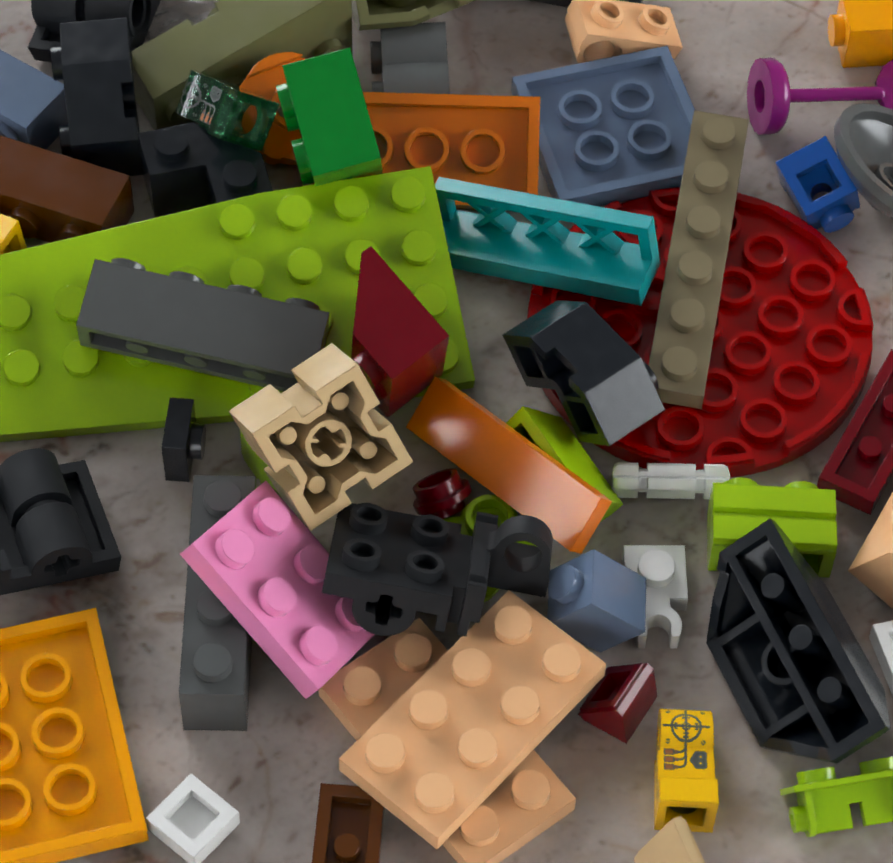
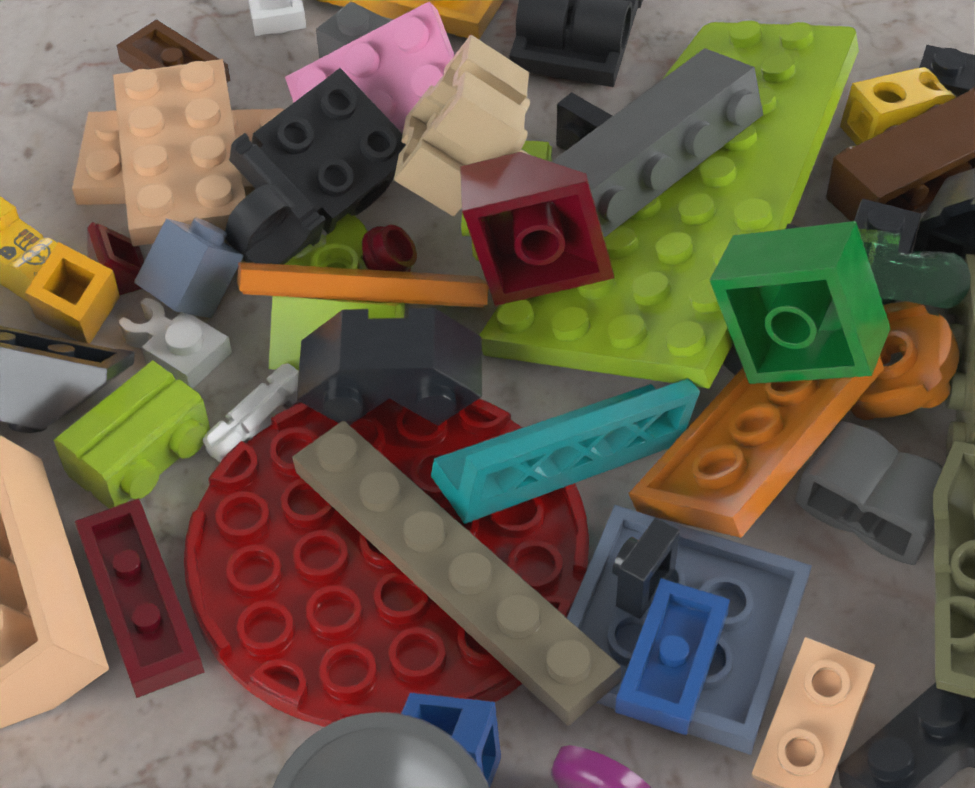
camera: 130 degrees right, 5 degrees down
none -> light orange brick [25,242,120,344]
none -> black plate [612,517,680,619]
none -> blue plate [615,578,730,736]

